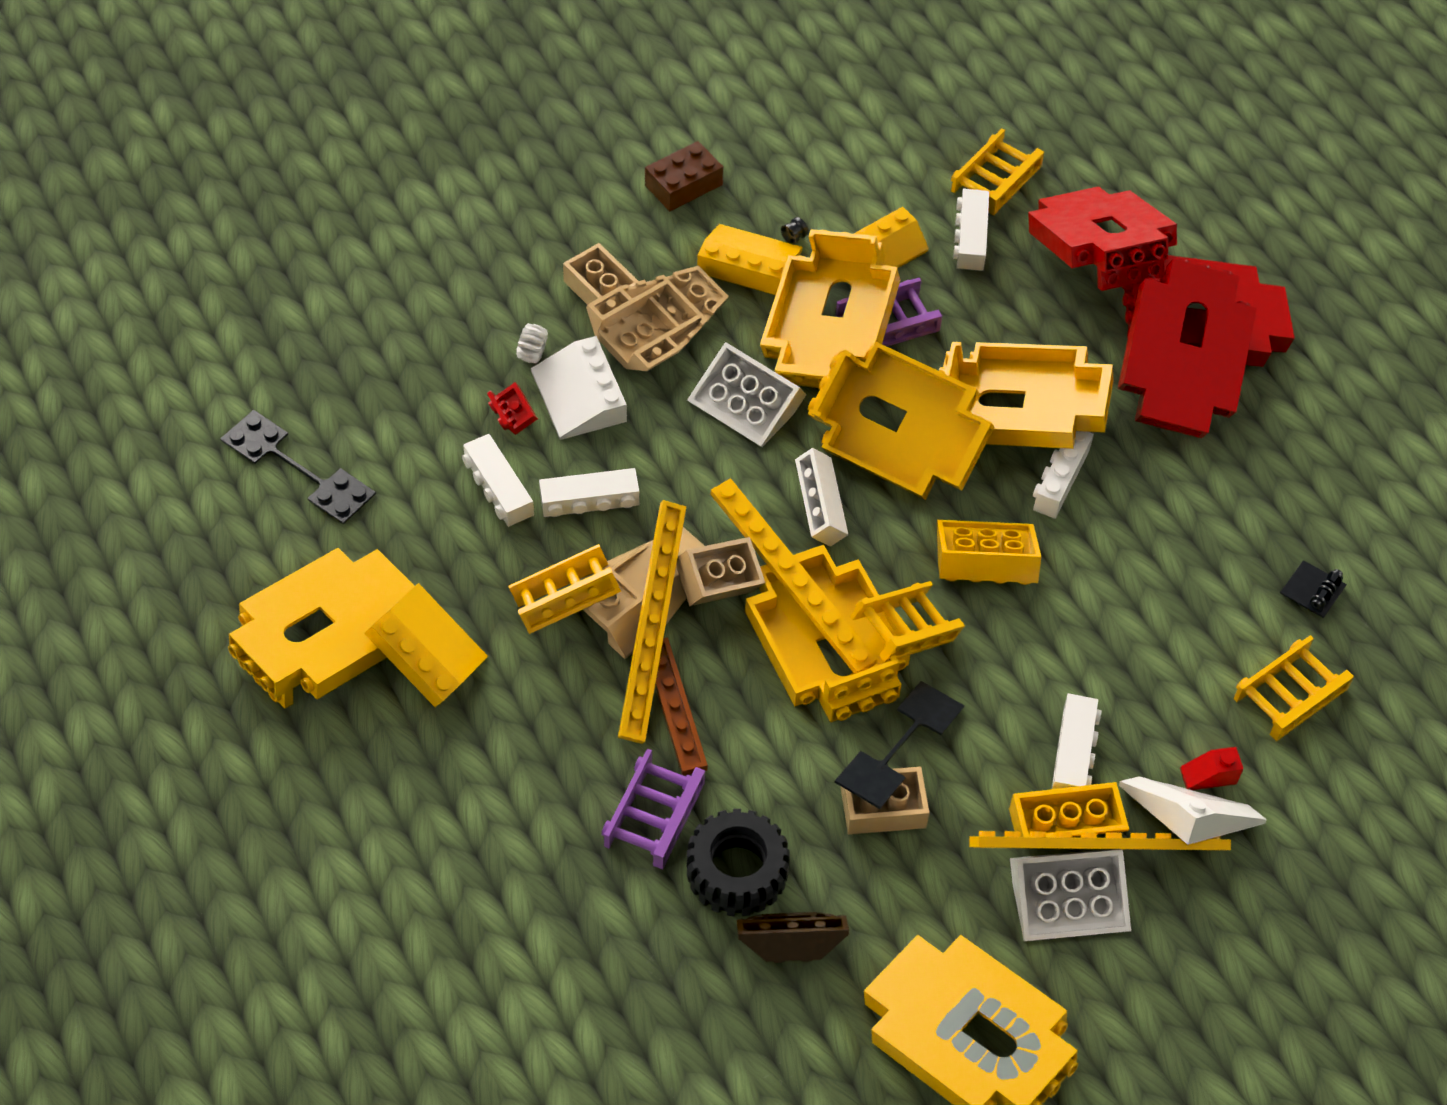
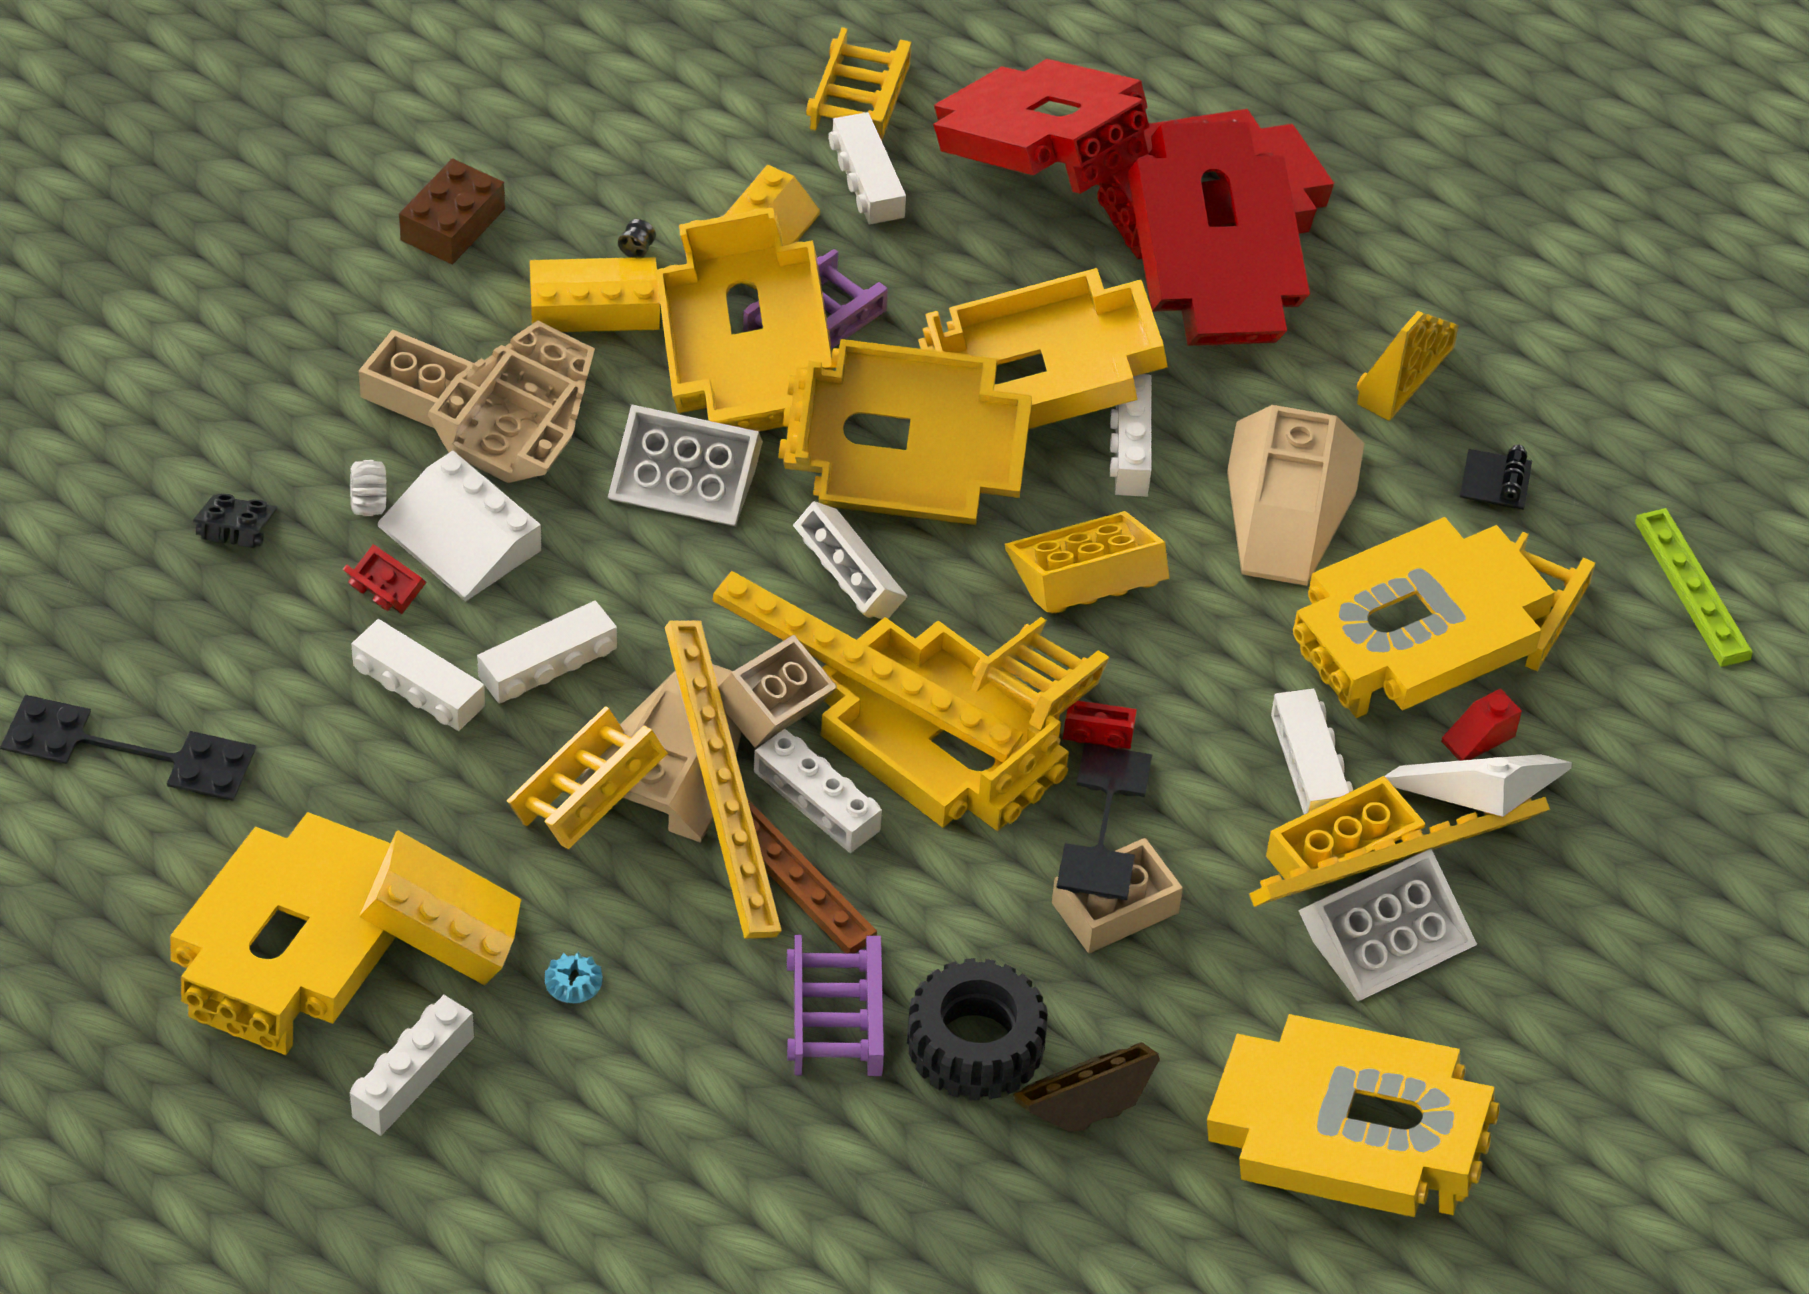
camera: 25 degrees left, 5 degrees down
none -> black hinge [193,494,278,548]
none -> white brick [350,995,474,1136]
none -> medium azure gear [545,951,603,1003]
none -> white brick [754,729,882,853]
none -> red bracket [1063,700,1137,749]
none -> tan wedge [1227,405,1364,586]
none -> yellow panel [1293,517,1555,718]
none -> yellow slope [1356,311,1459,421]
none -> lime tile [1635,508,1753,667]

